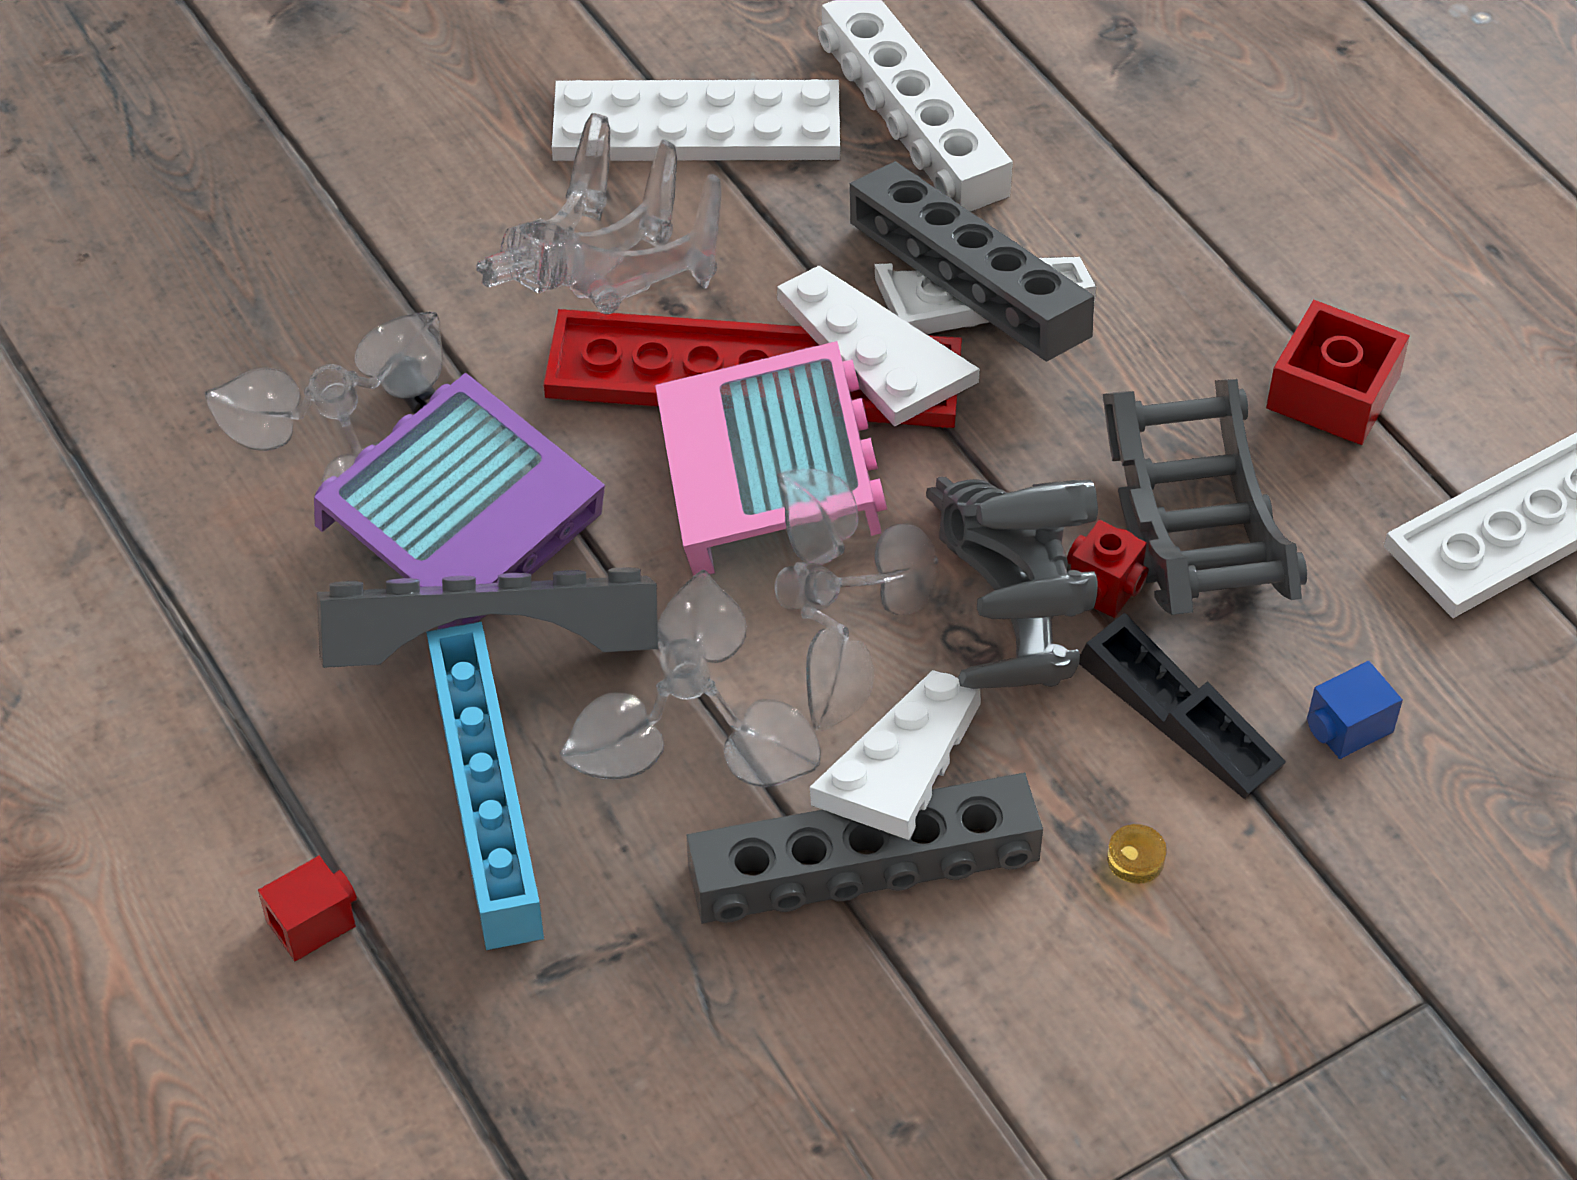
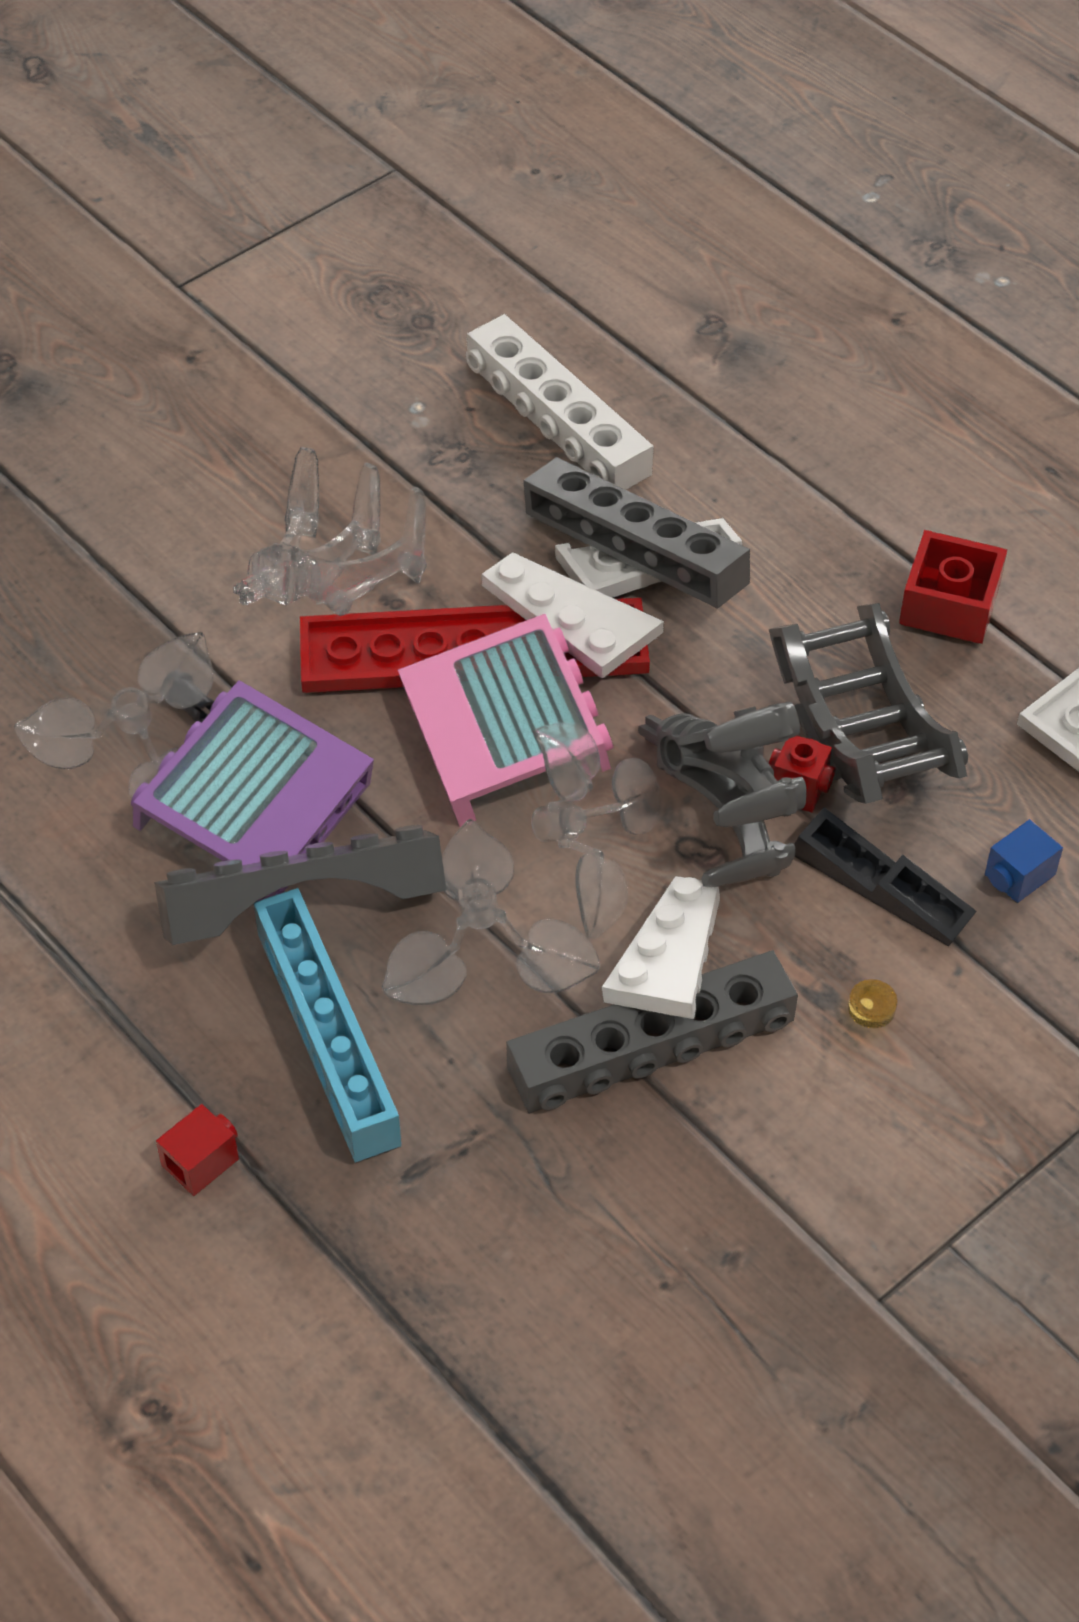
camera: 10 degrees left, 0 degrees up
white plate [552,79,840,161] -> none

